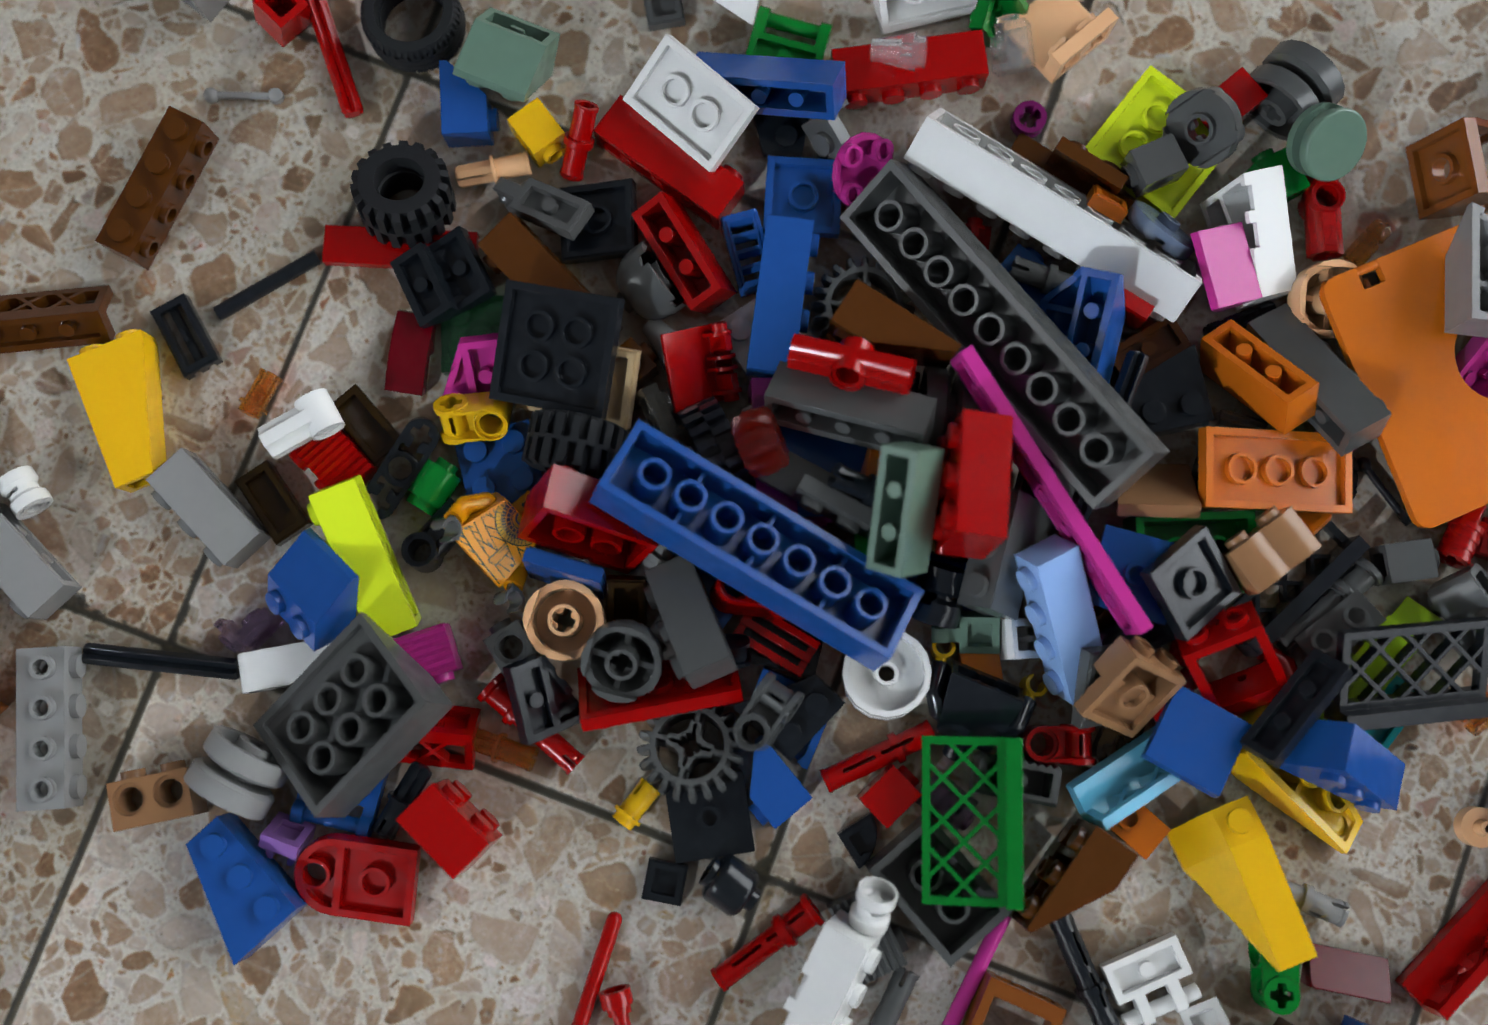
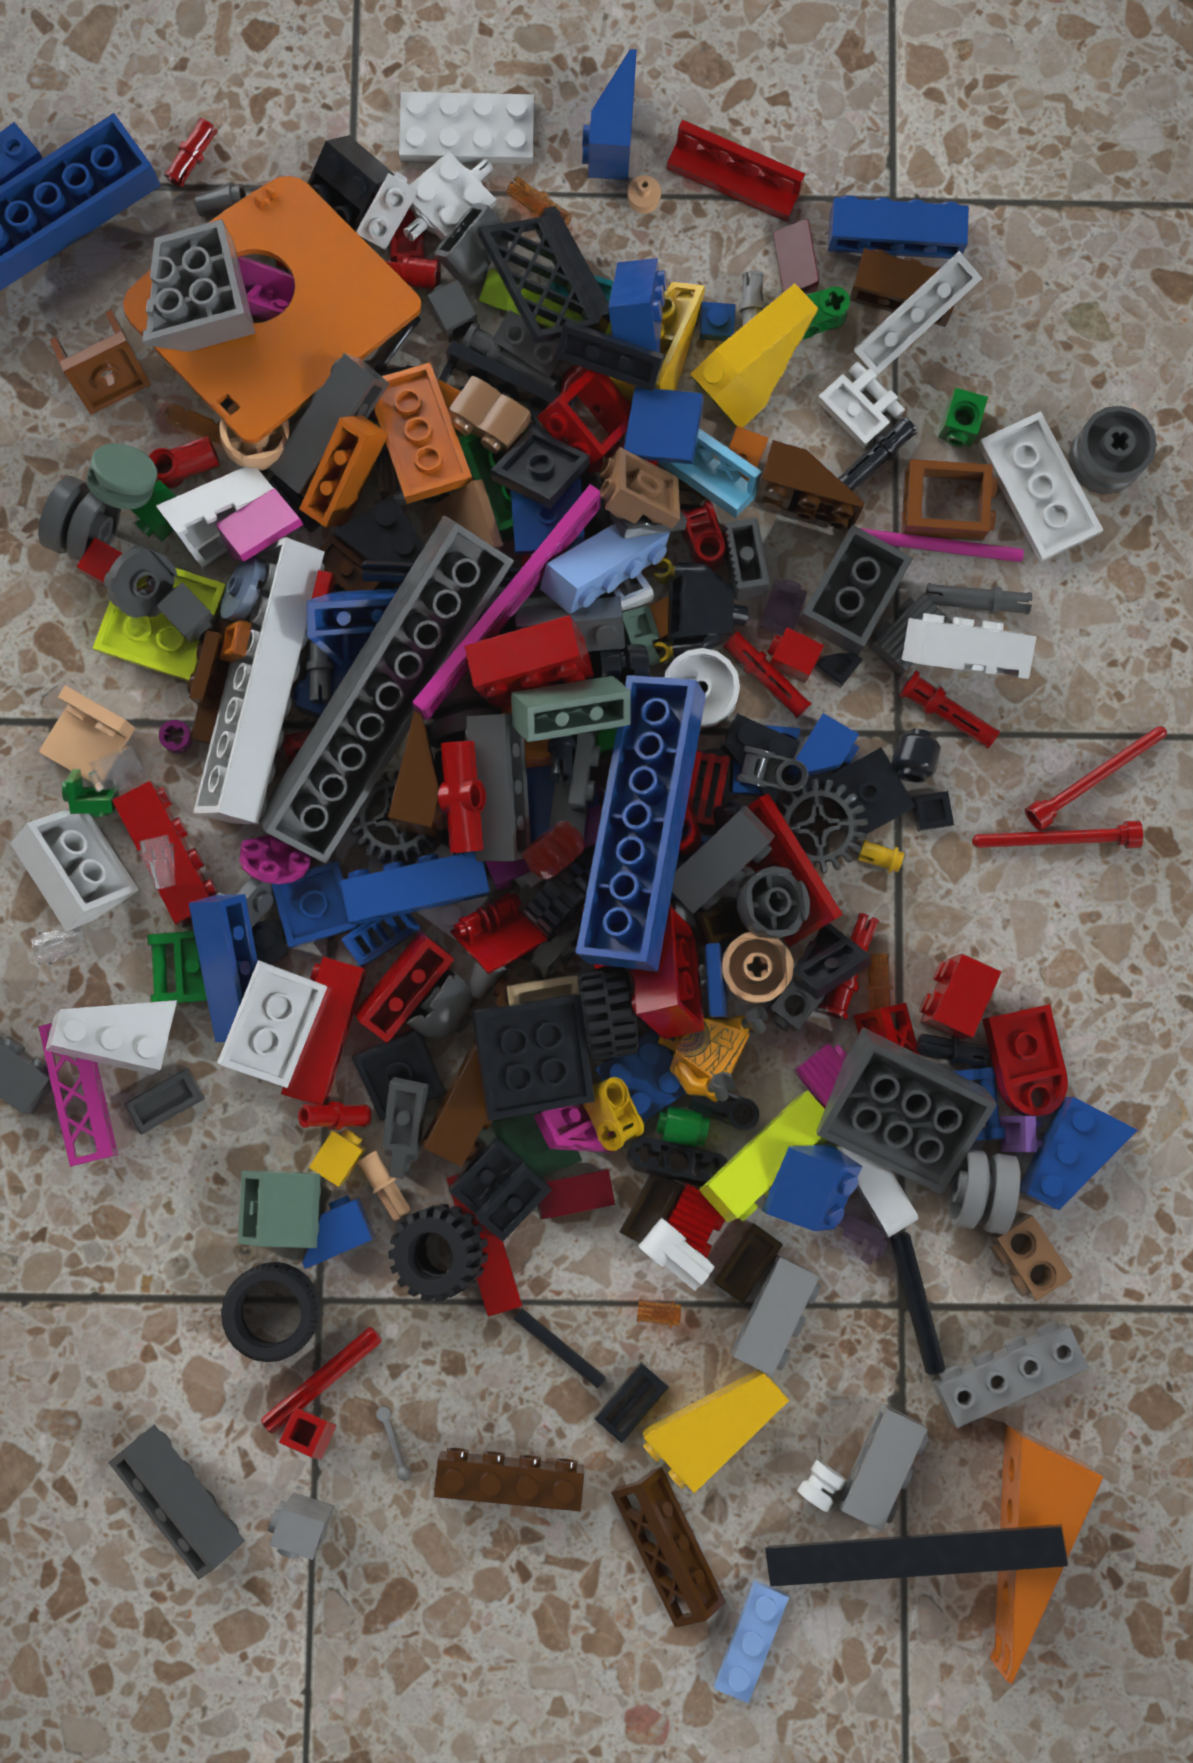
camera: 115 degrees left, 0 degrees up
white wheel [848,876,899,937] -> none
green fence [922,735,1024,910] -> none
none -> blue plate [699,302,736,341]

